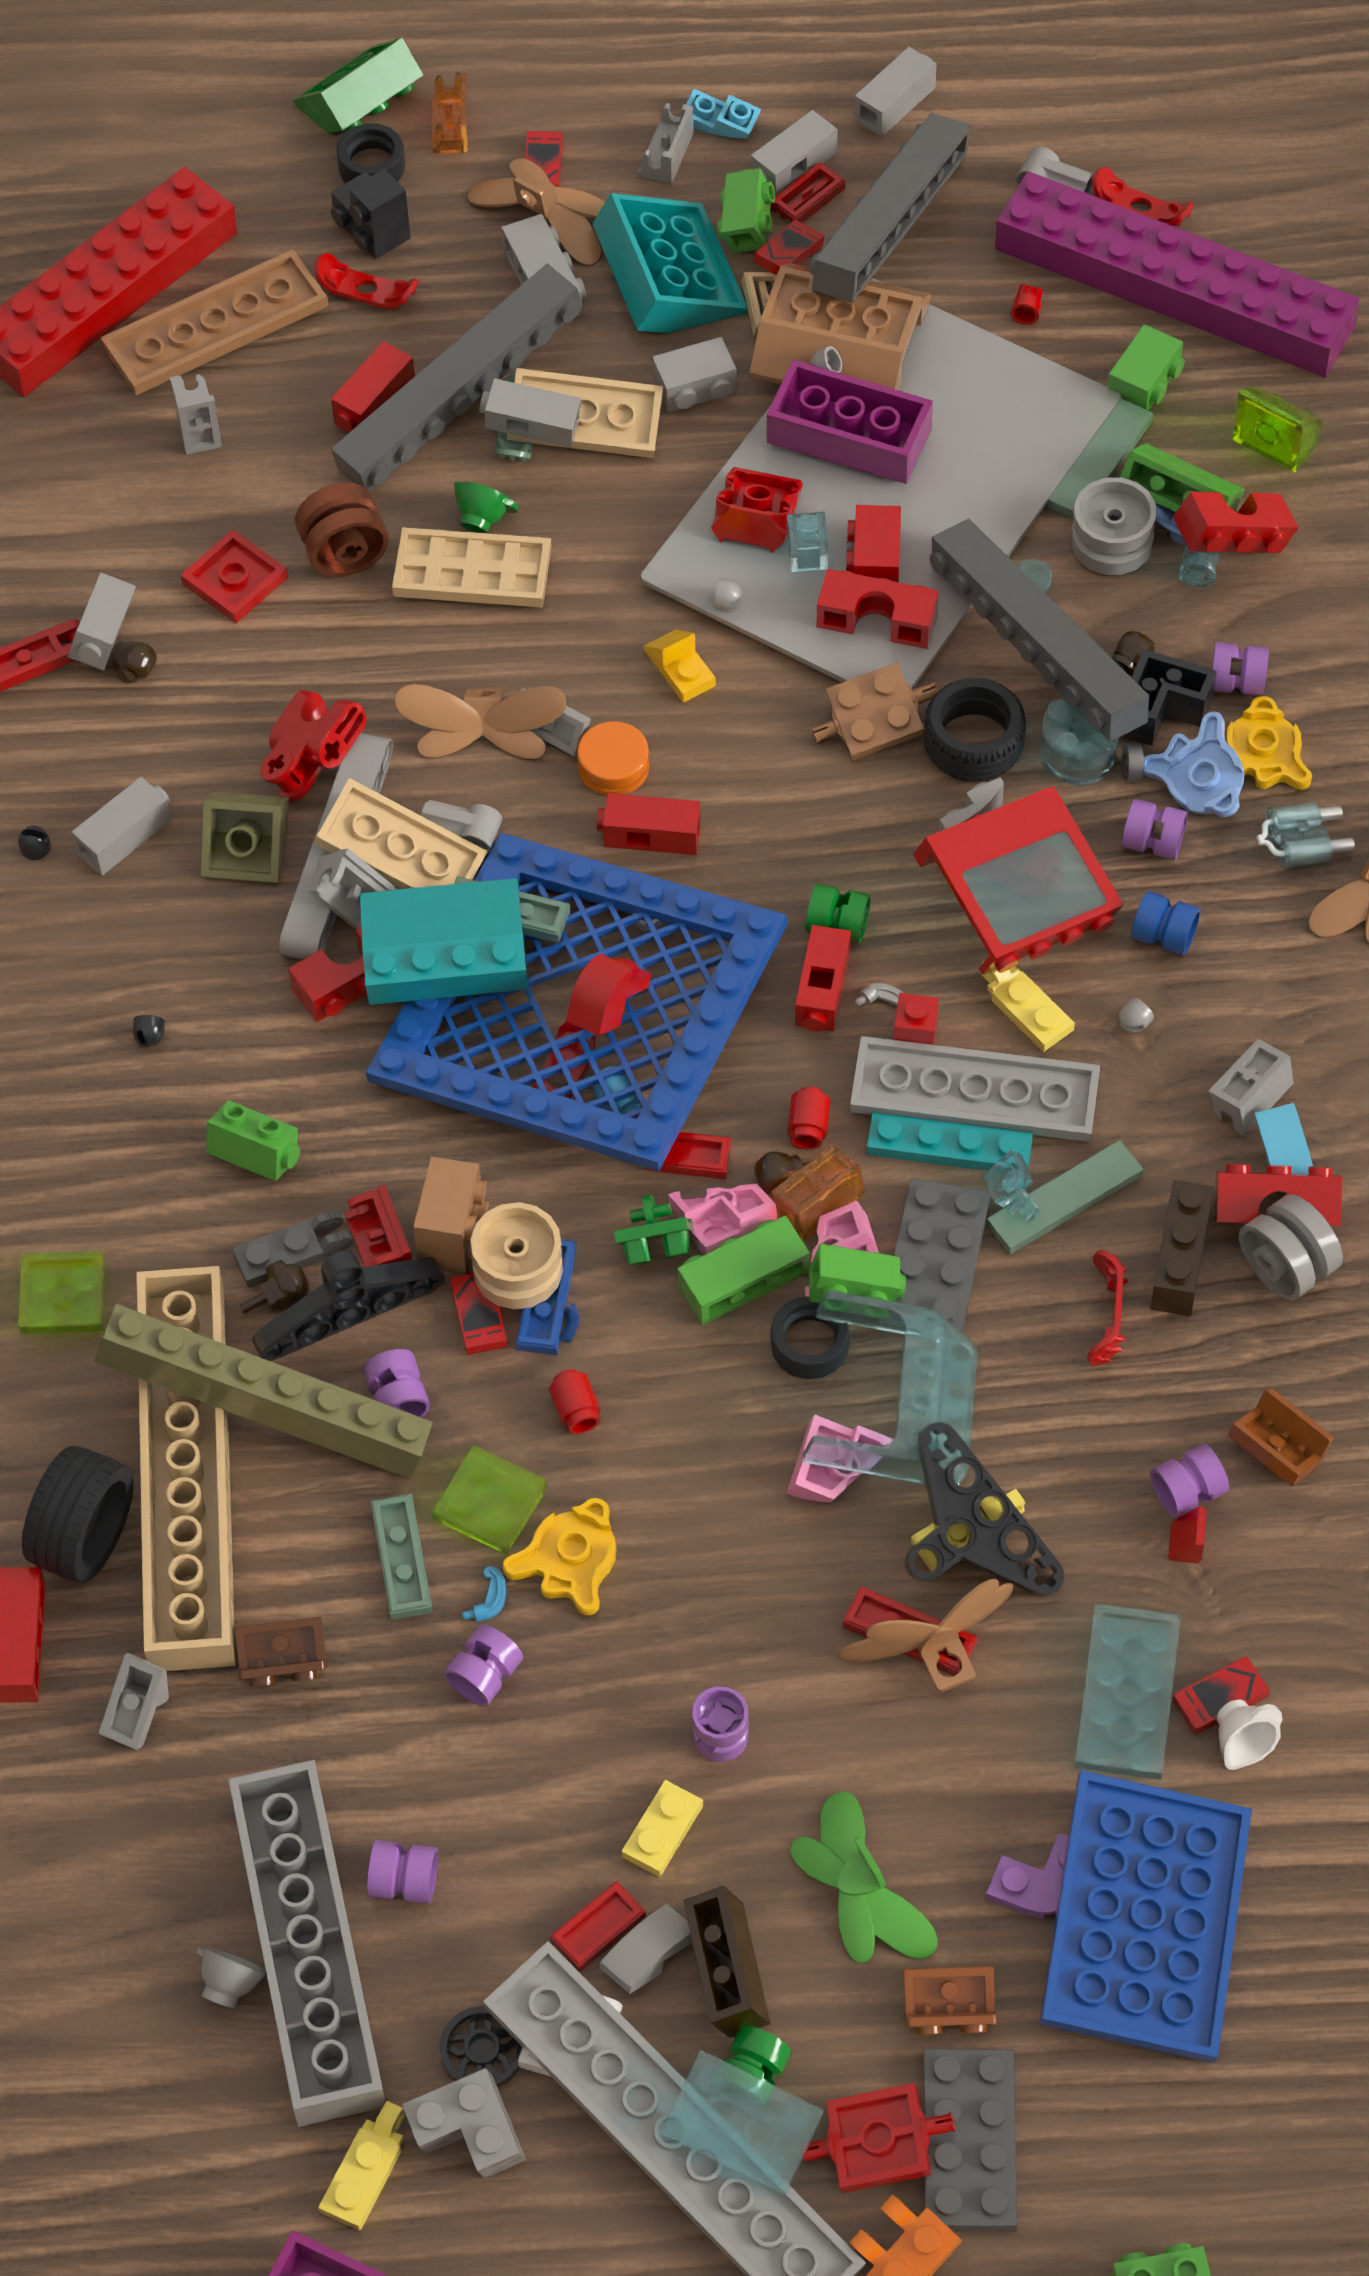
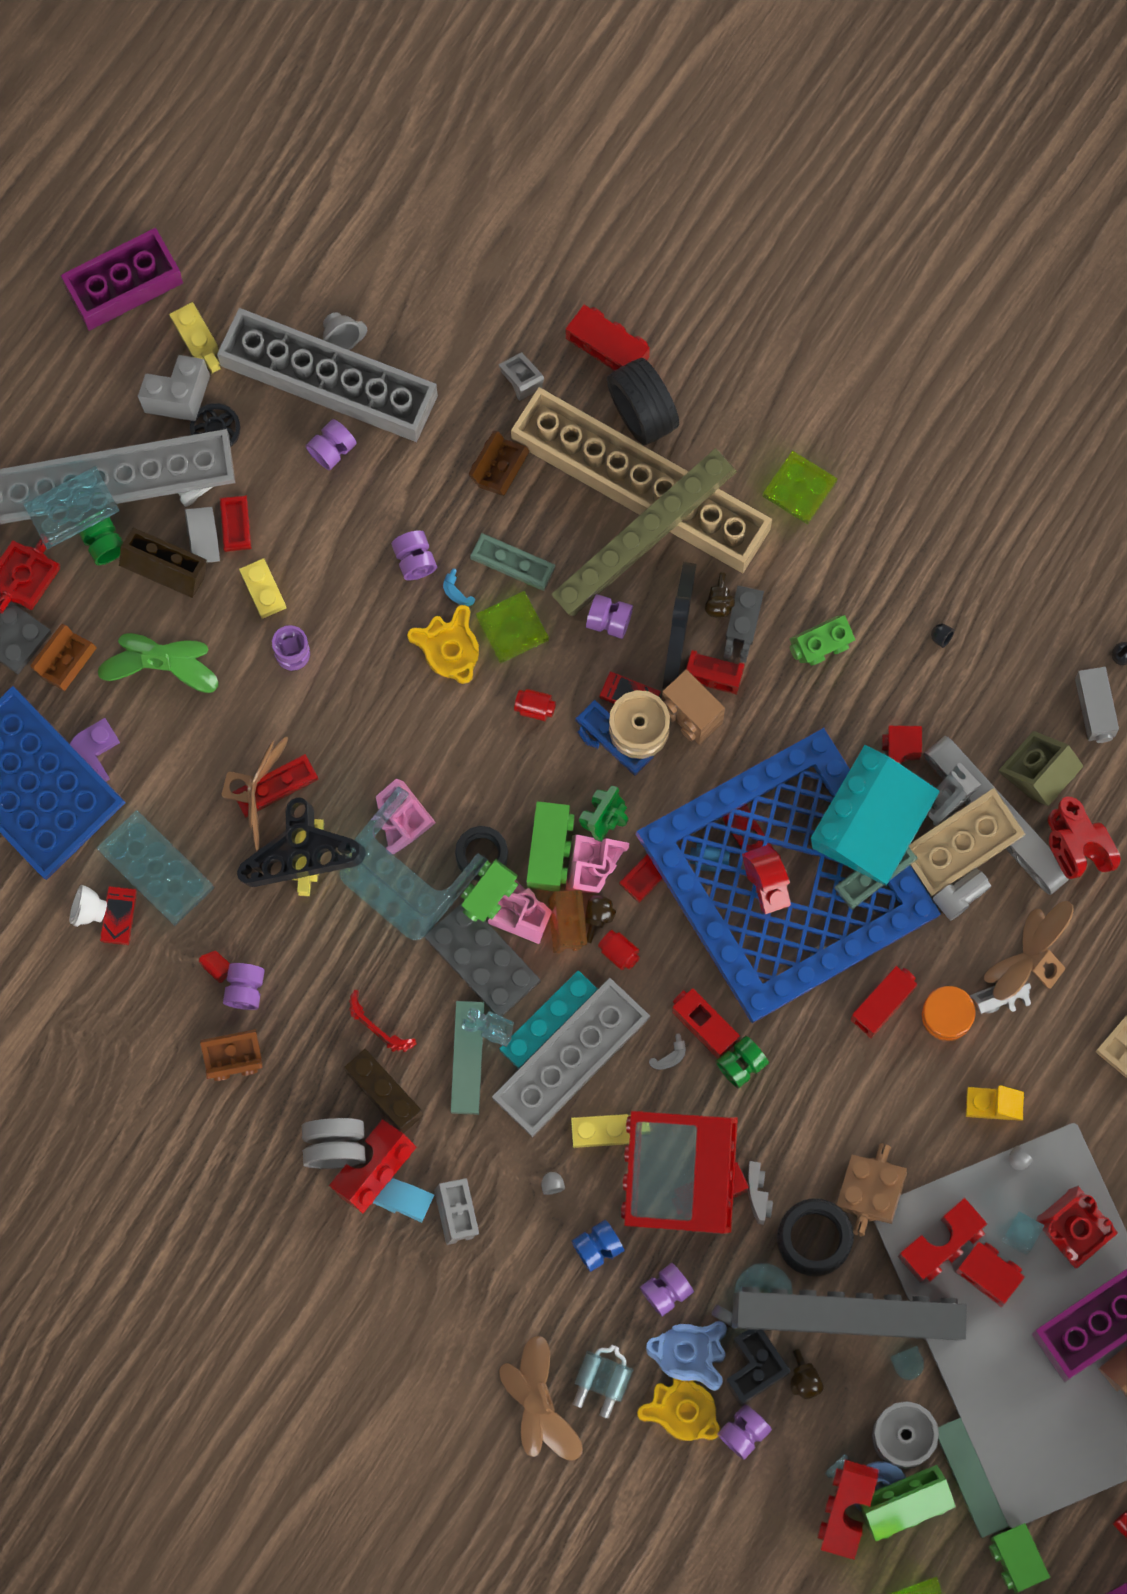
camera: 125 degrees right, 15 degrees up
red brick [893,993,939,1045] -> none

